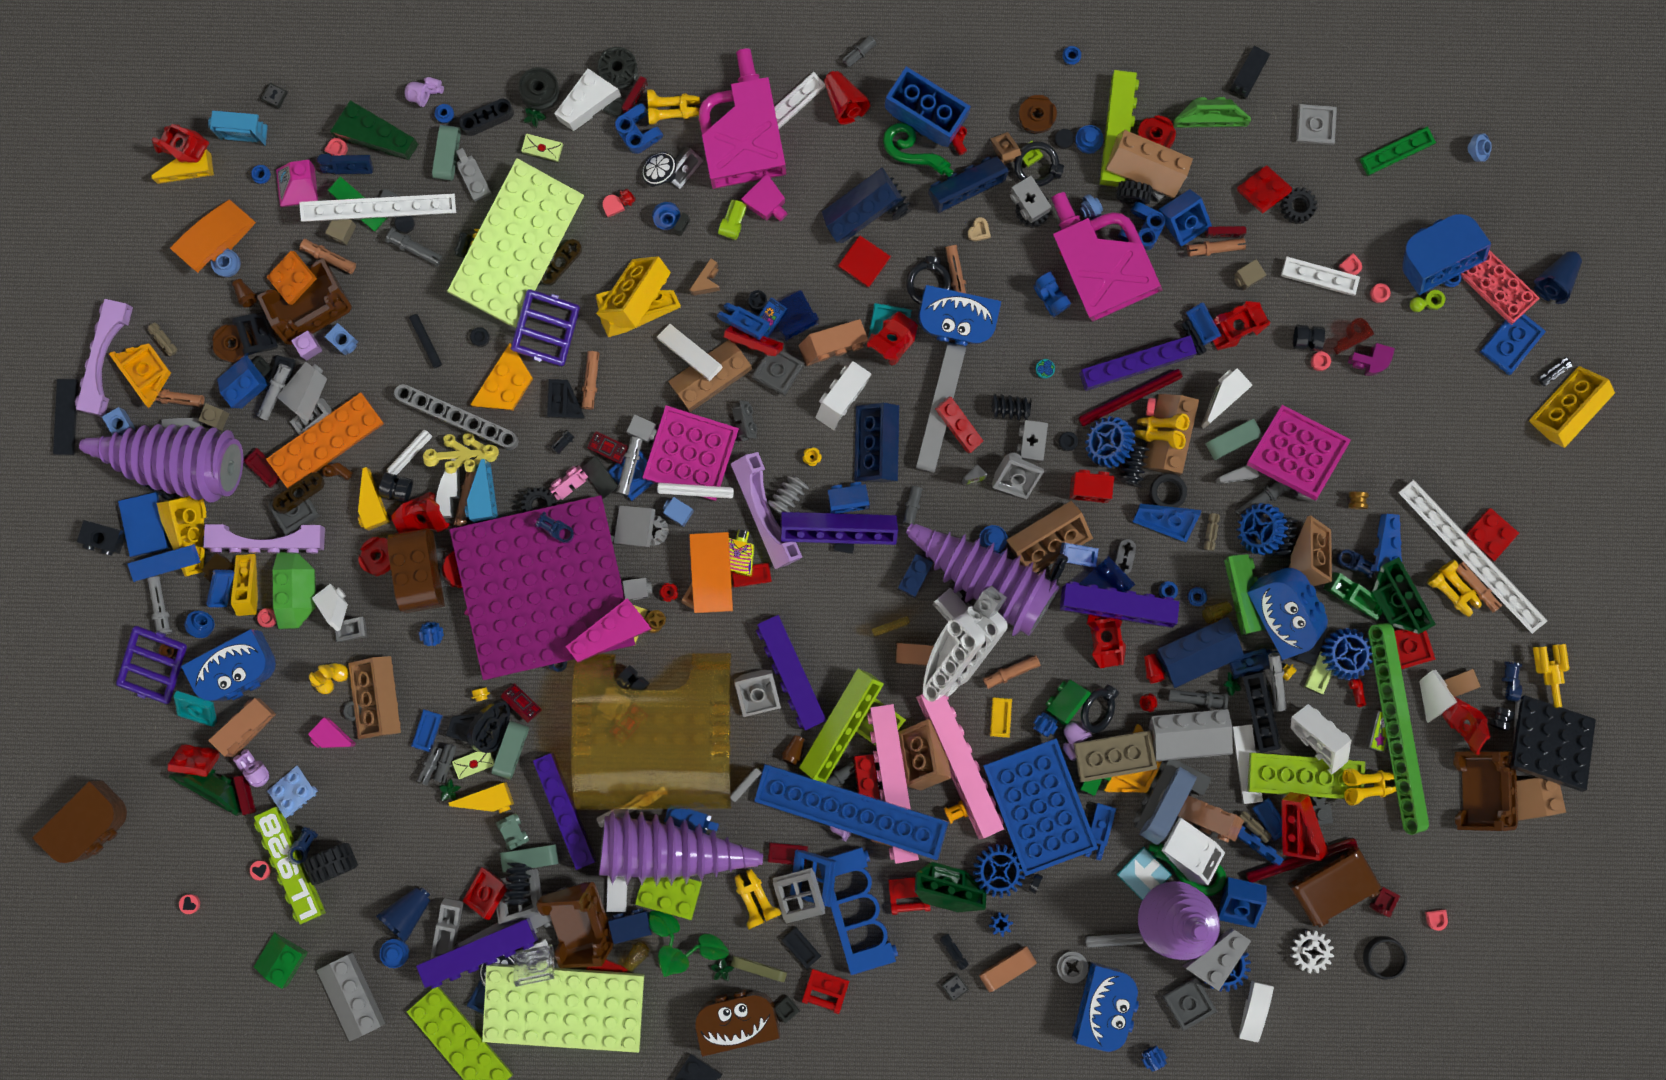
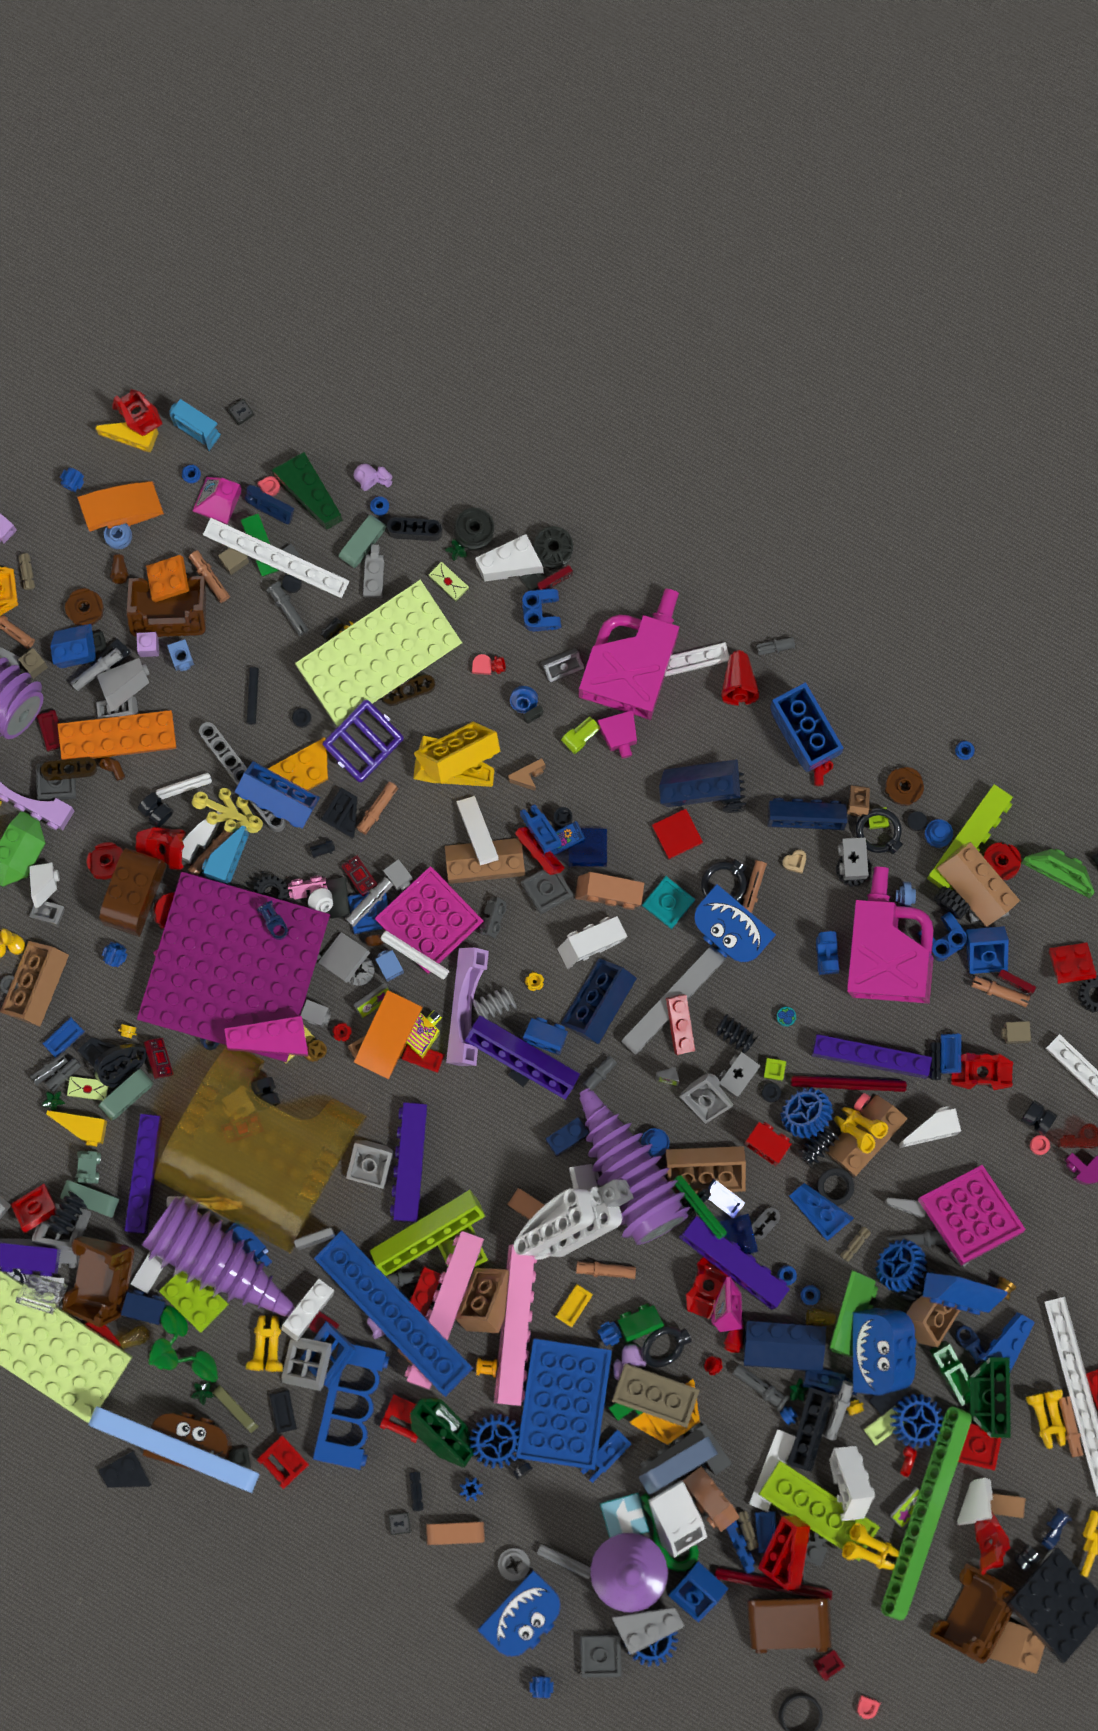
camera: 30 degrees right, 5 degrees down
black plate [232,312,278,356] -> none
yellow slope [358,467,390,530] -> none
dish [642,152,677,187] -> none
yellow piece [647,89,700,125] -> none
reddish brown cone [782,735,805,765] -> none
red piece [867,311,918,366] -> none
clear yellow tile [871,616,910,637] -> none
green plant [883,123,954,177] -> none
light grey slope [1148,709,1233,762] -> none
sand green beam [1205,419,1263,460] -> none
white slope [1238,981,1274,1043] -> none
white gear [1290,930,1334,973] -> none
none -> blue gear [60,467,84,492]
none -> light blue beam [88,1406,260,1493]
none -> blue slope [235,761,320,829]
none -> white arch [281,1279,334,1341]
none -> white cone [308,888,333,913]
none -> slope [354,983,391,1018]
none -> reddish brown tile [365,935,385,946]
none -> green axle [674,1175,727,1239]
none -> dark pink slope [711,1277,743,1332]
none -> lime plate [764,1058,786,1081]
none -> blue plate [780,1406,798,1425]
none -> blue slope [923,1273,1008,1315]

